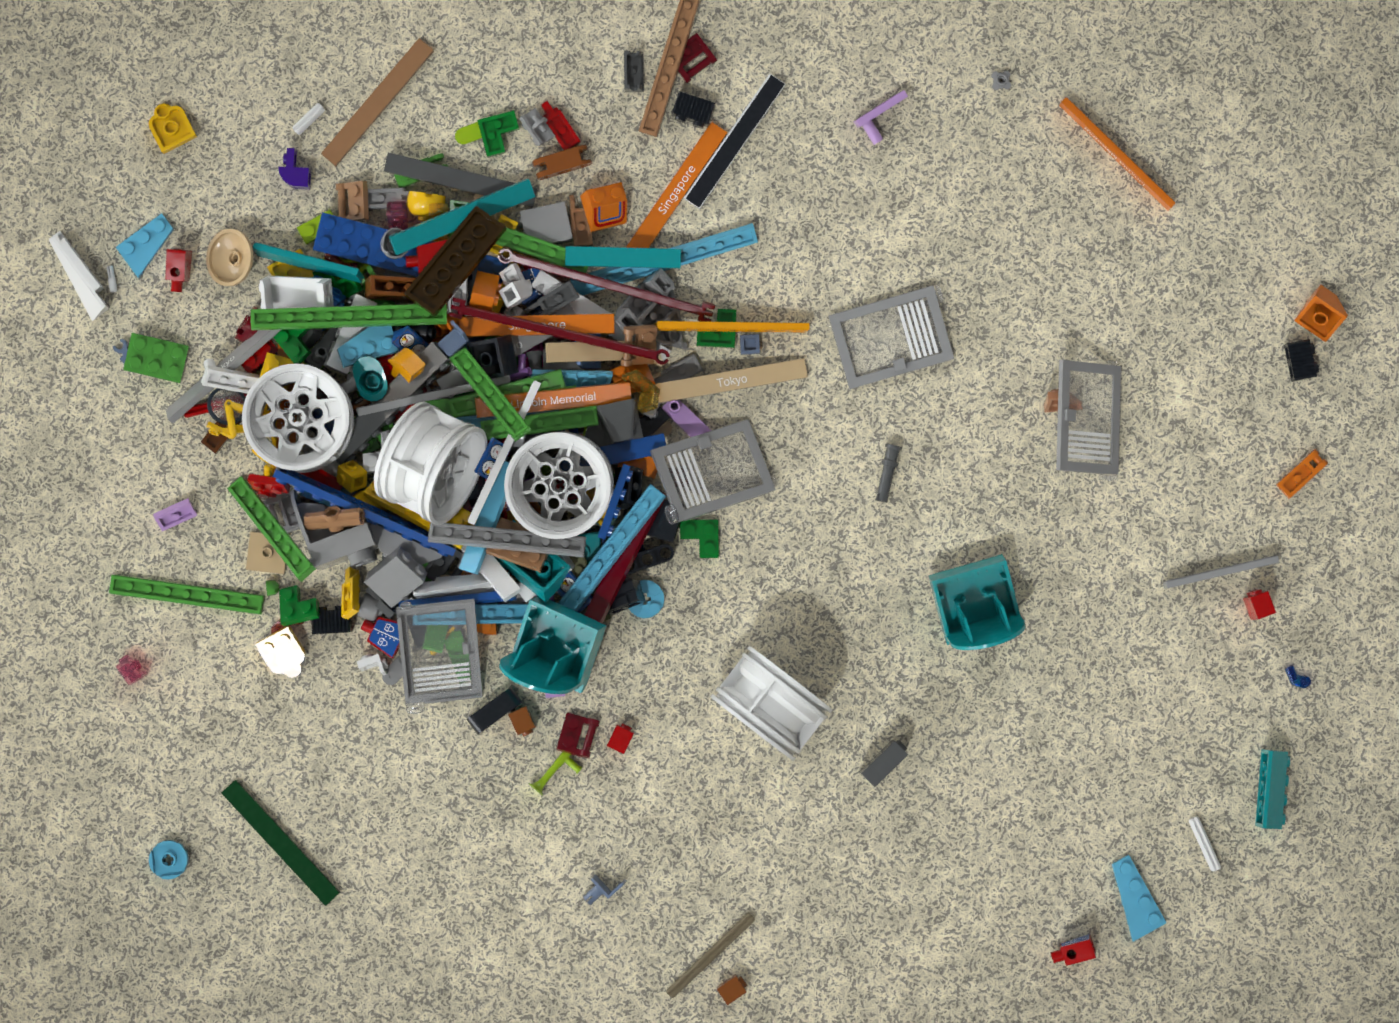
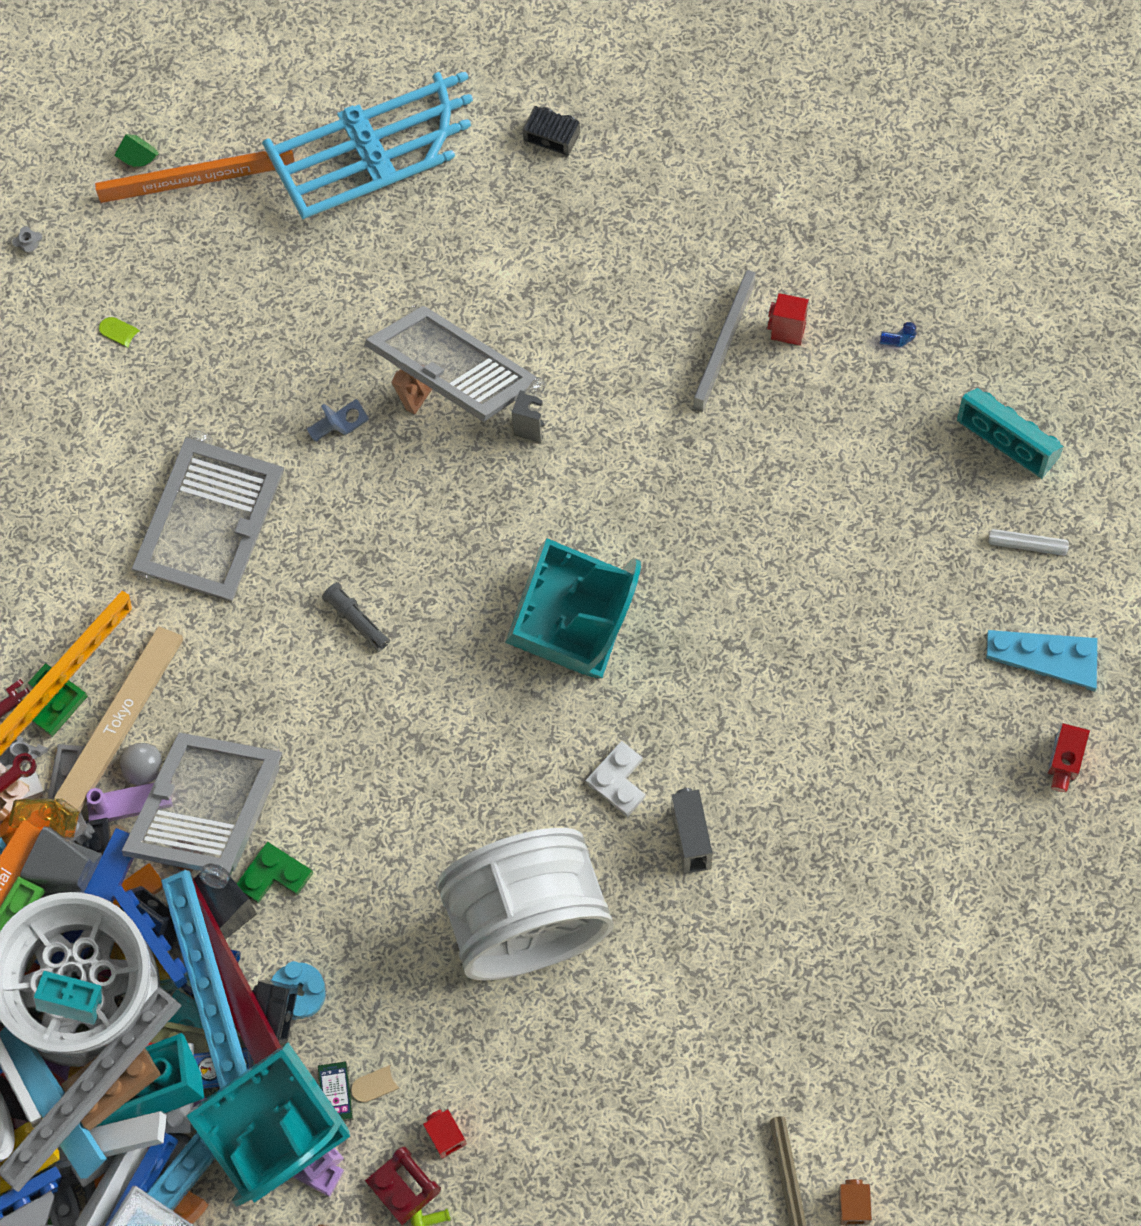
camera: 50 degrees left, 20 degrees down
black beam [628,544,674,574] -> none
sand blue plate [740,334,760,355] -> none
orange plate [1276,449,1328,499] -> none
orange slope [1294,284,1348,342] -> none
none -> teal hinge [34,971,102,1025]
none -> lime piece [99,317,140,348]
none -> green brick [114,134,159,167]
none -> light grey hair [120,743,163,785]
none -> medium azure piece [262,72,473,220]
none -> sand blue bracket [307,399,369,442]
none -> tile [318,1061,354,1121]
none -> tan piece [351,1065,399,1102]
none -> dark grey hinge [511,390,545,443]
none -> white plate [586,741,646,817]

